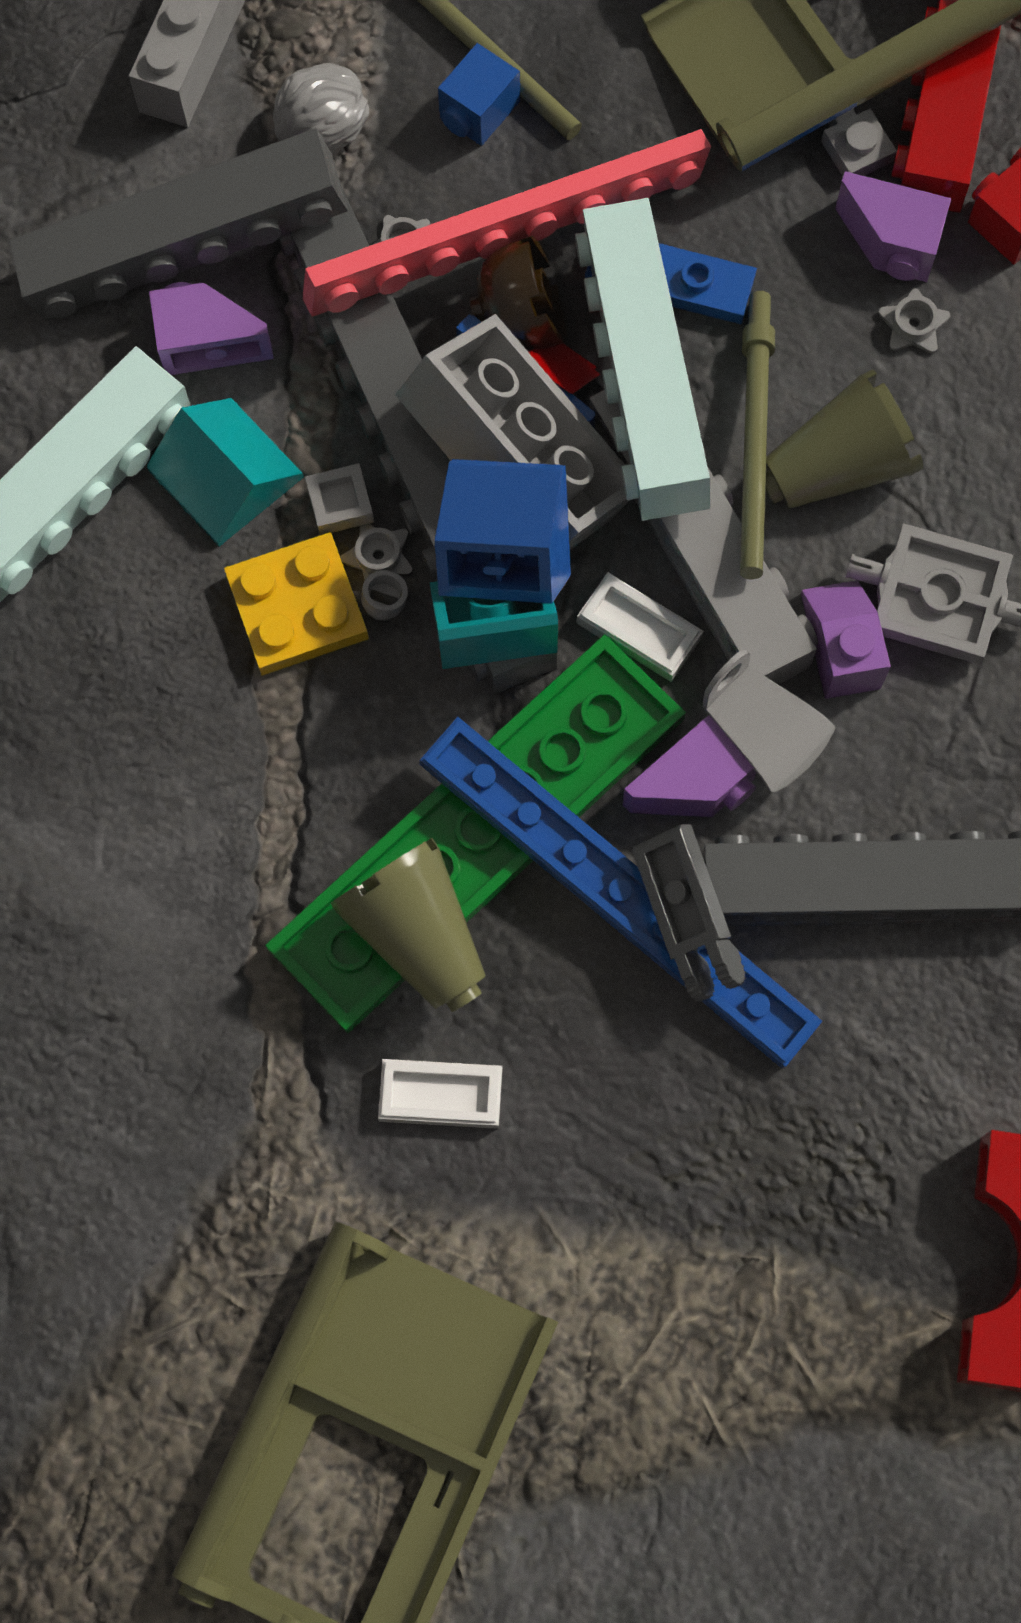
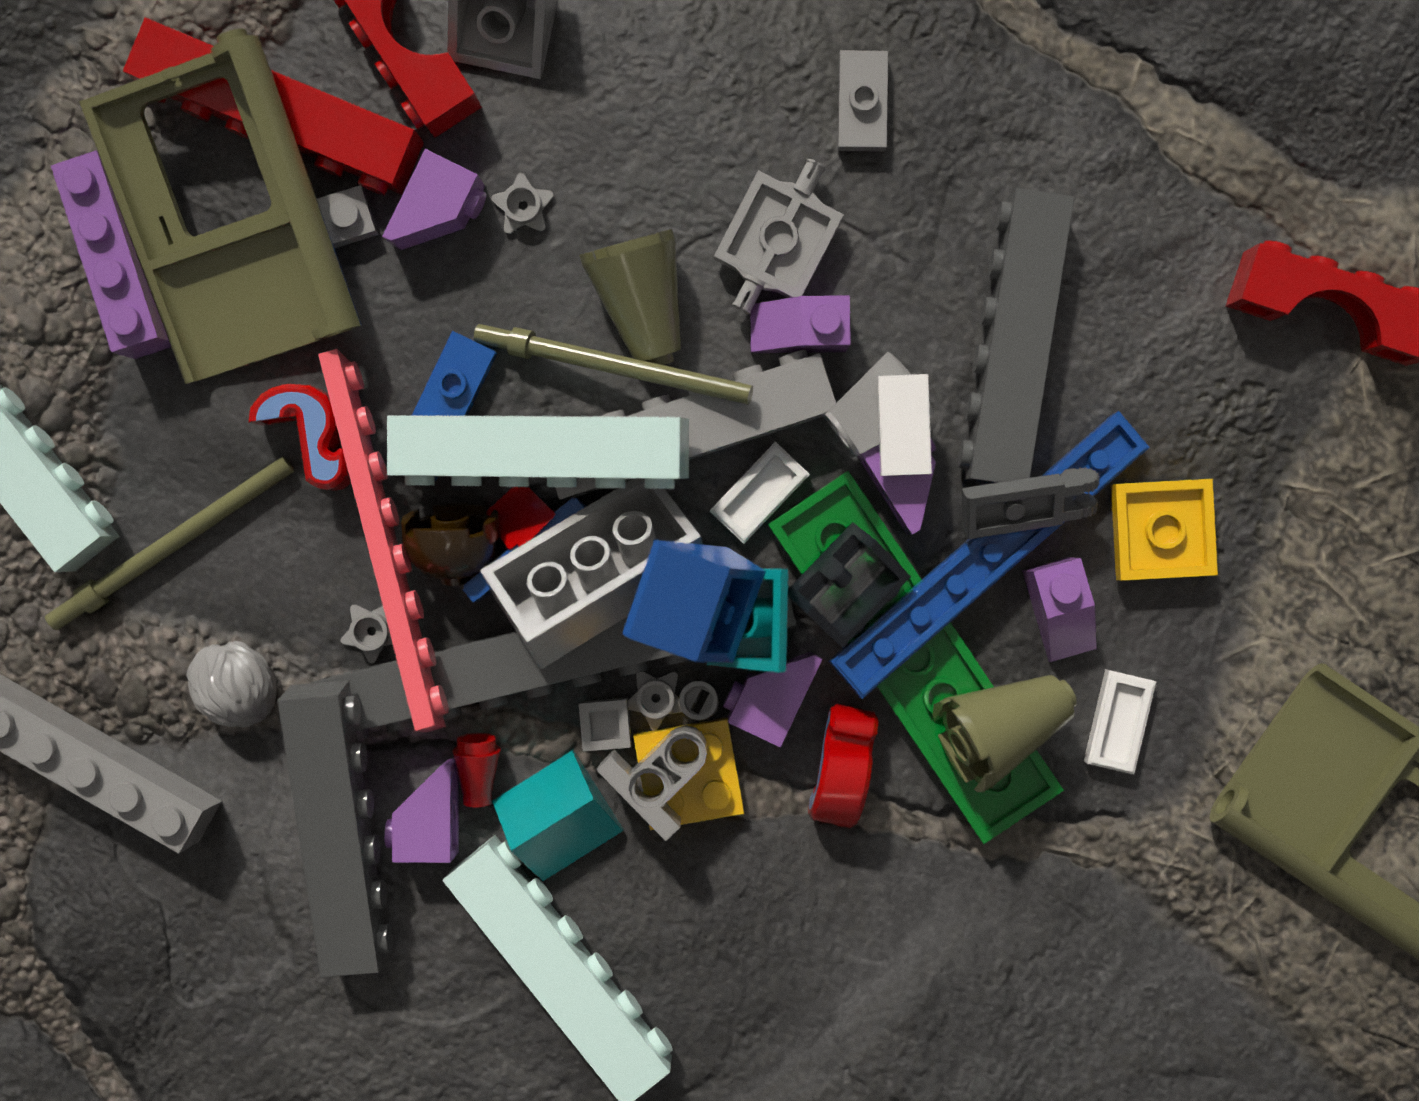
camera: 80 degrees left, 15 degrees up
blue brick [438,43,520,146] -> none
none -> animal [248,384,351,491]
none -> red cone [452,733,501,807]
none -> light grey tile [597,725,707,841]
none -> medium lavender slope [723,652,822,748]
none -> black window [788,522,911,648]
none -> red animal [808,704,878,828]
none -> white tile [877,374,932,476]
none -> medium lavender slope [1022,557,1096,662]
none -> yellow plate [1111,479,1218,581]

